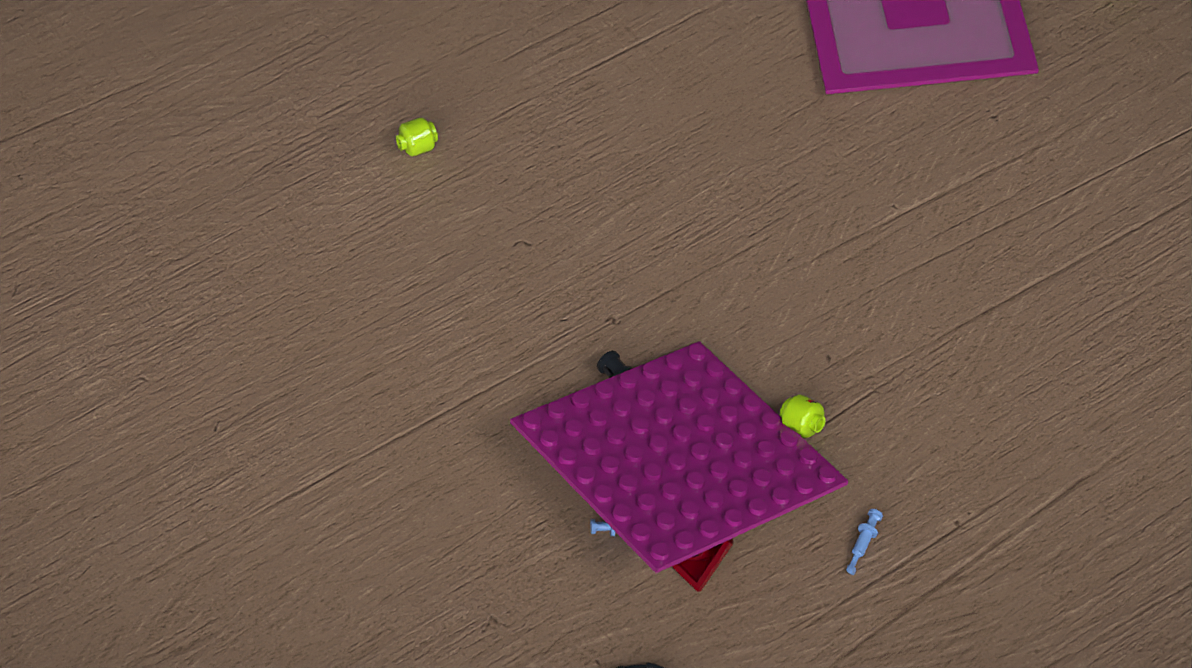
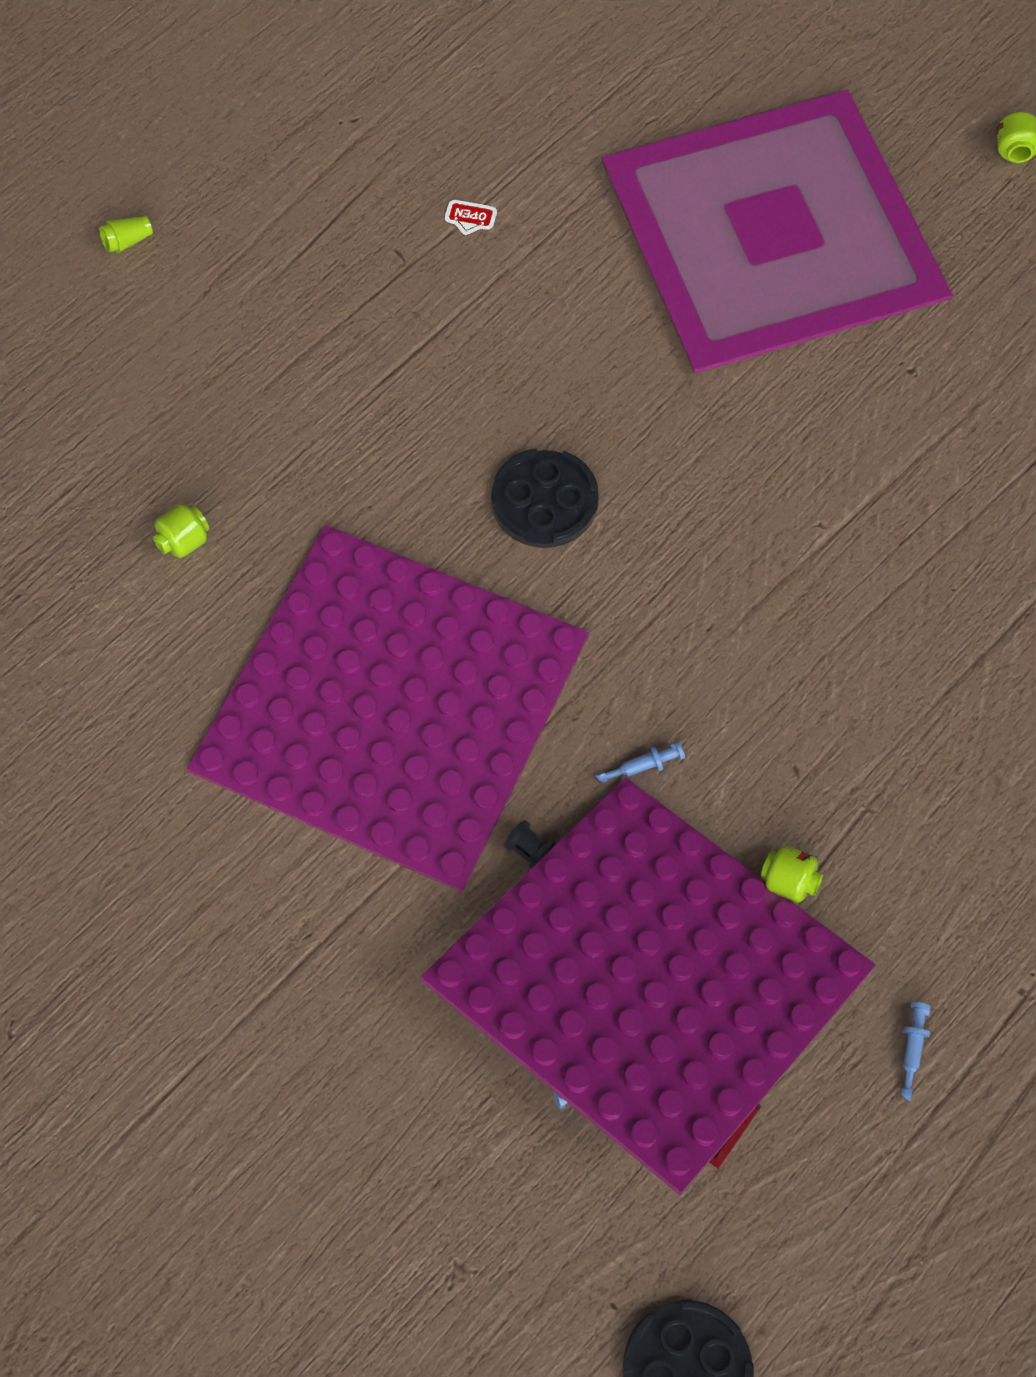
camera: 15 degrees left, 15 degrees up
none -> magenta baseplate [187,525,589,892]
none -> black tile [491,448,599,548]
none -> medium blue piece [595,741,685,783]

